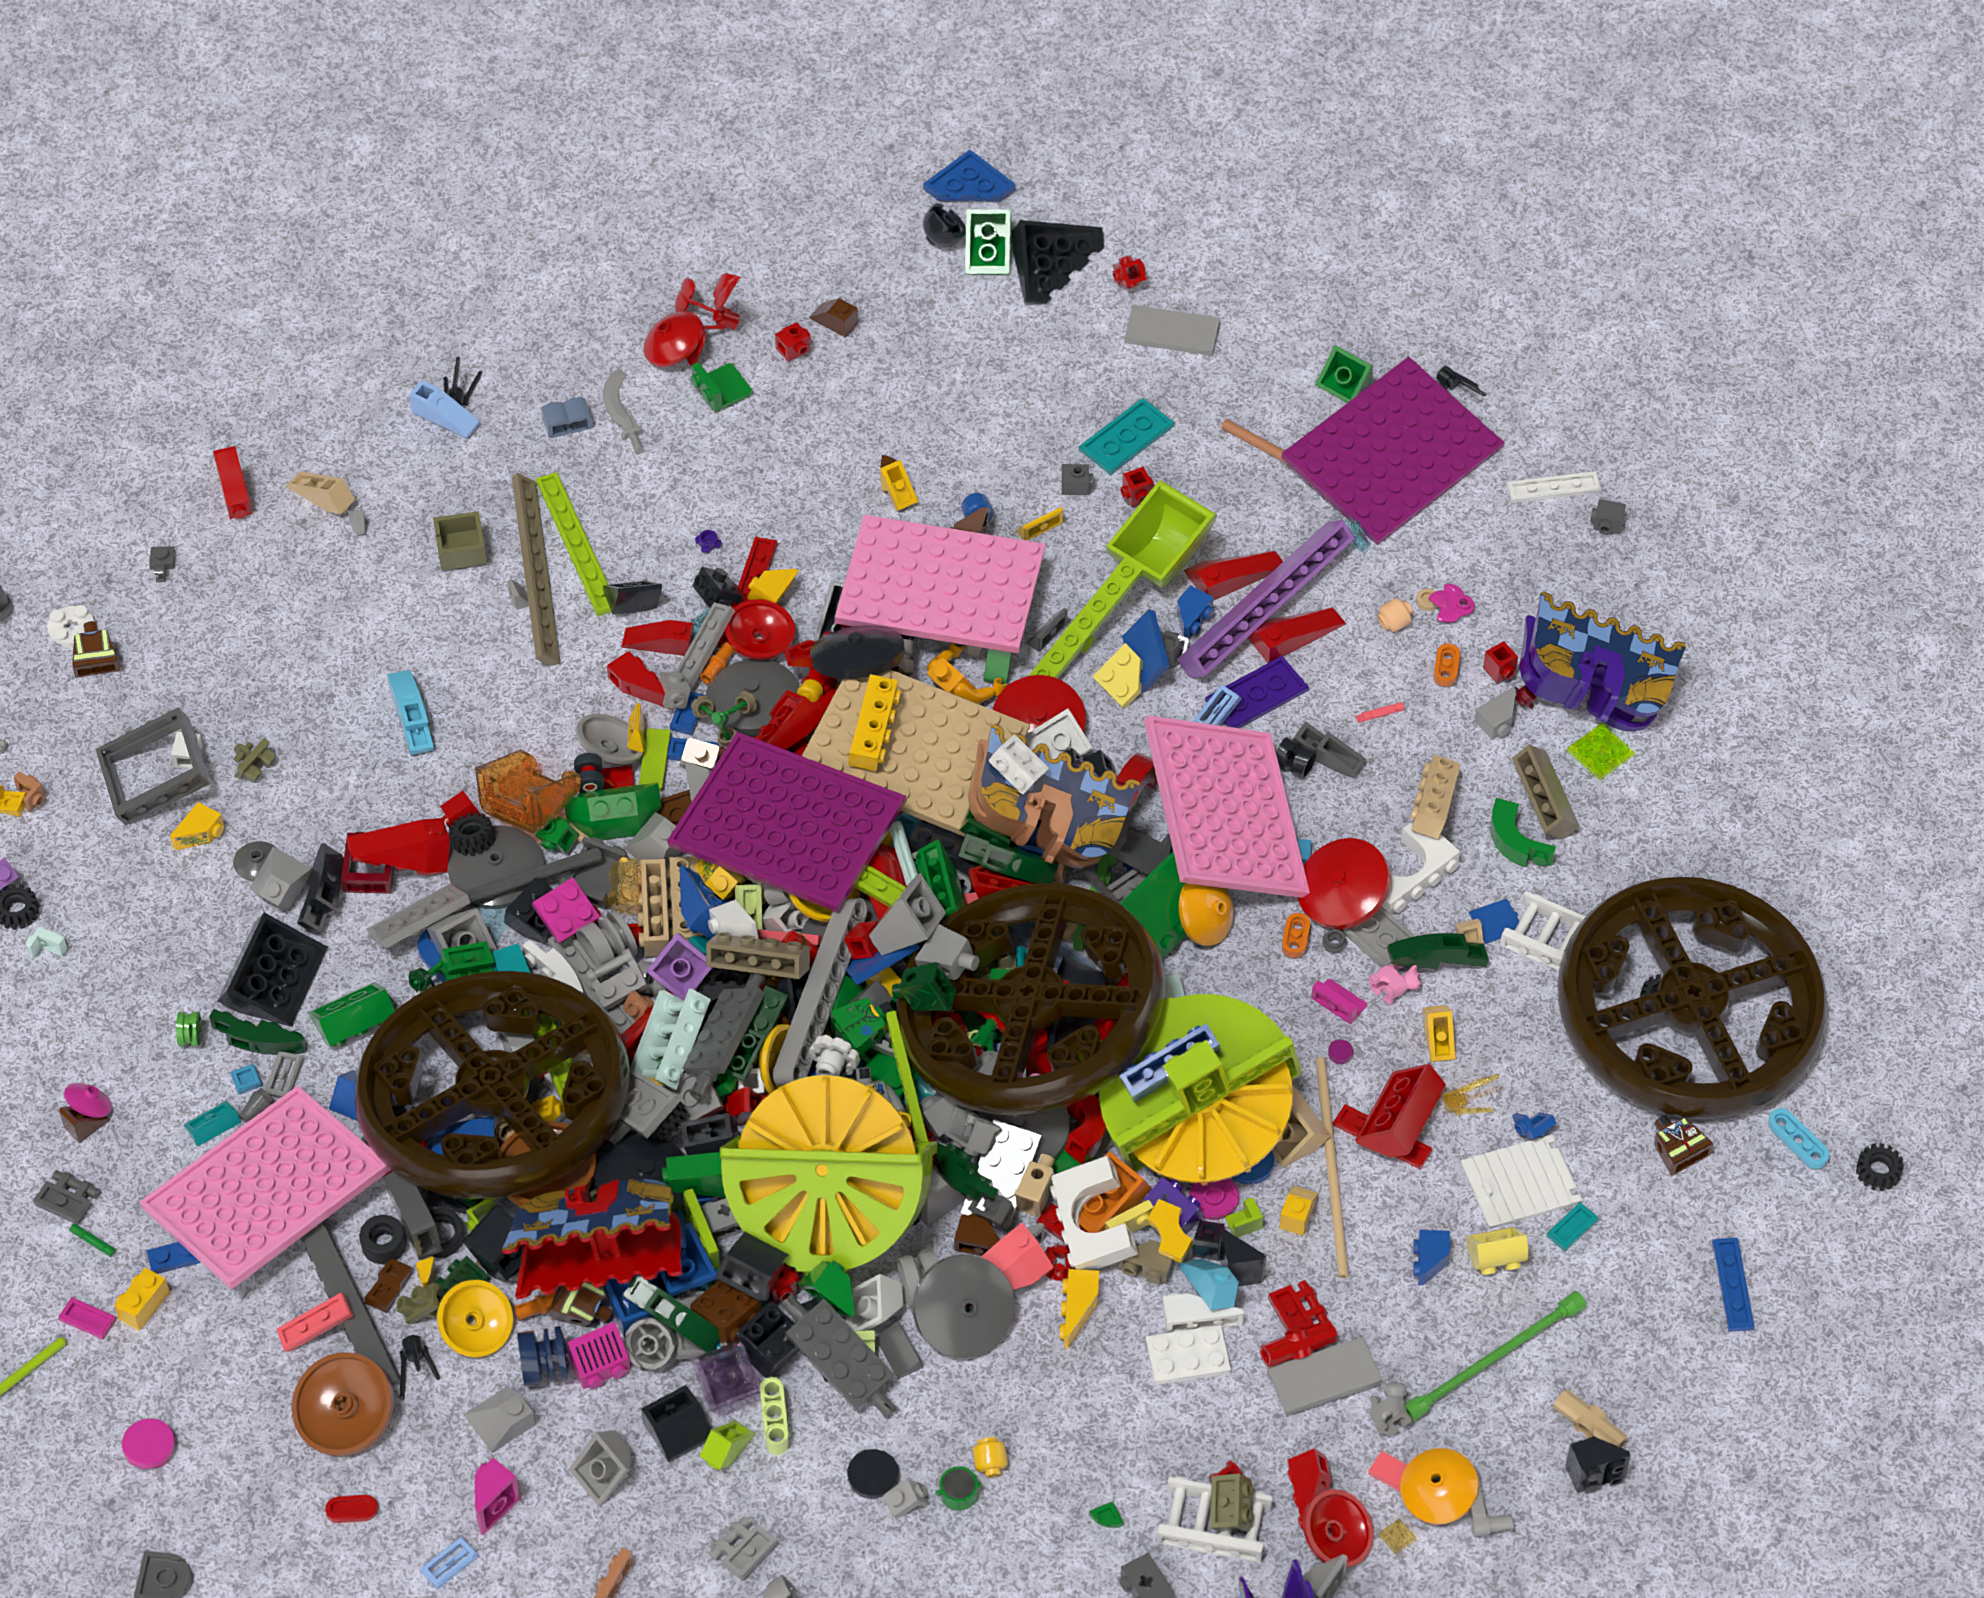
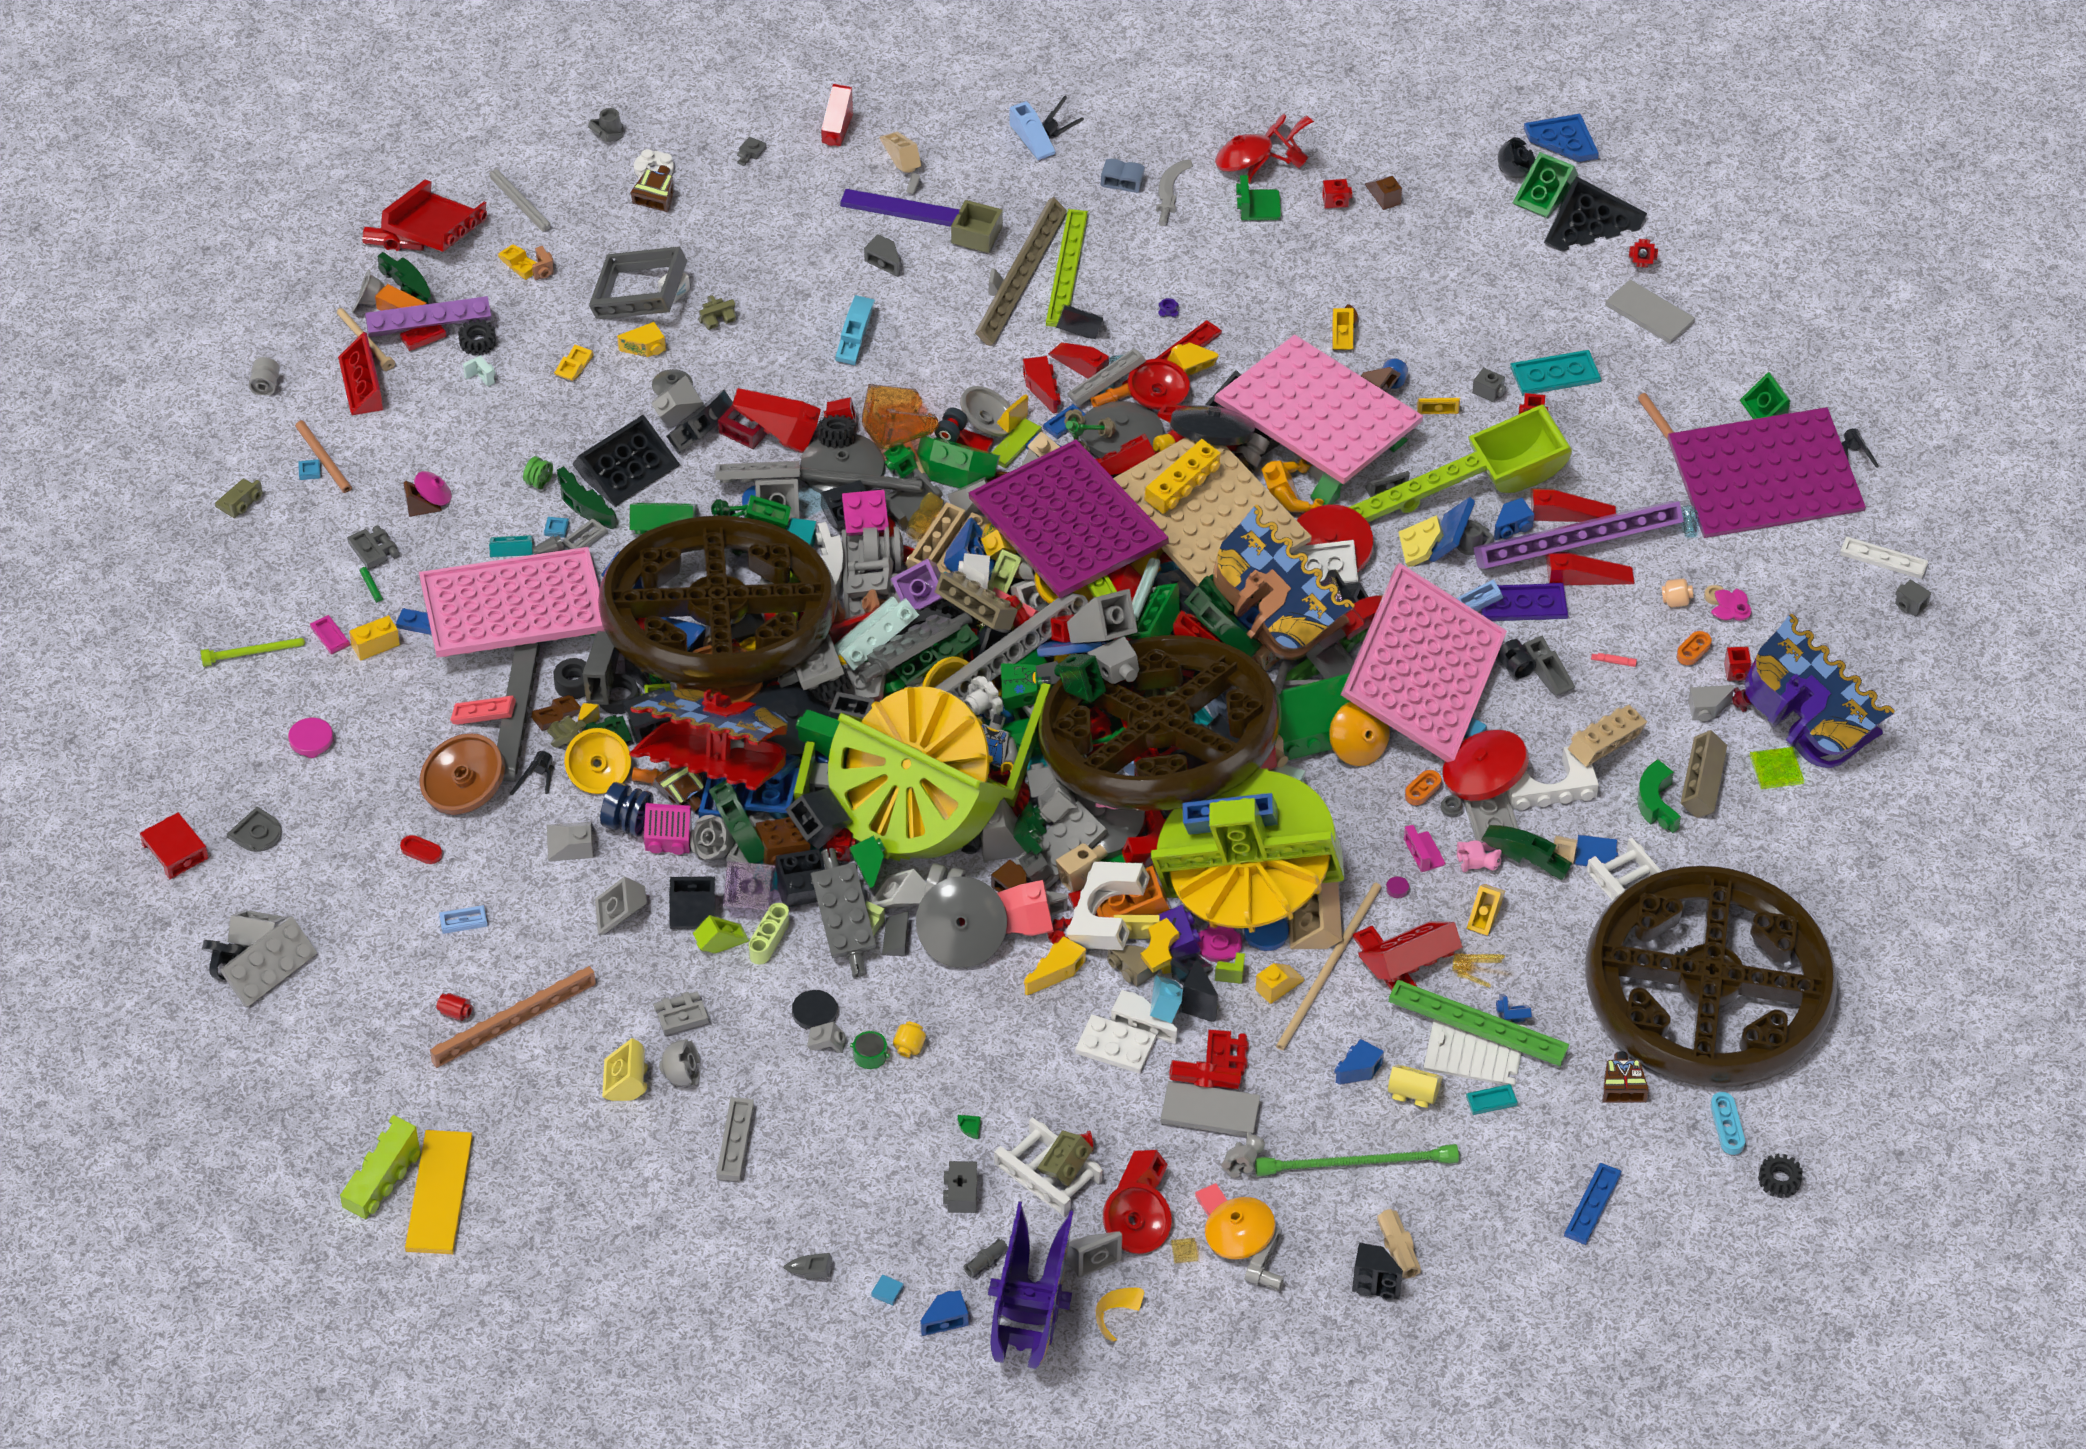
camera: 30 degrees right, 5 degrees down
dark pink slope [475,1457,520,1535] -> none
light grey bracket [660,671,691,708] -> none
black bracket [693,566,743,609] -> none
white bracket [989,734,1049,794] -> none
none -> yellow slope [554,344,594,381]
none -> dark purple tile [840,189,960,227]
none -> dark grey slope [864,234,900,277]
none -> bright green plate [1388,980,1569,1066]

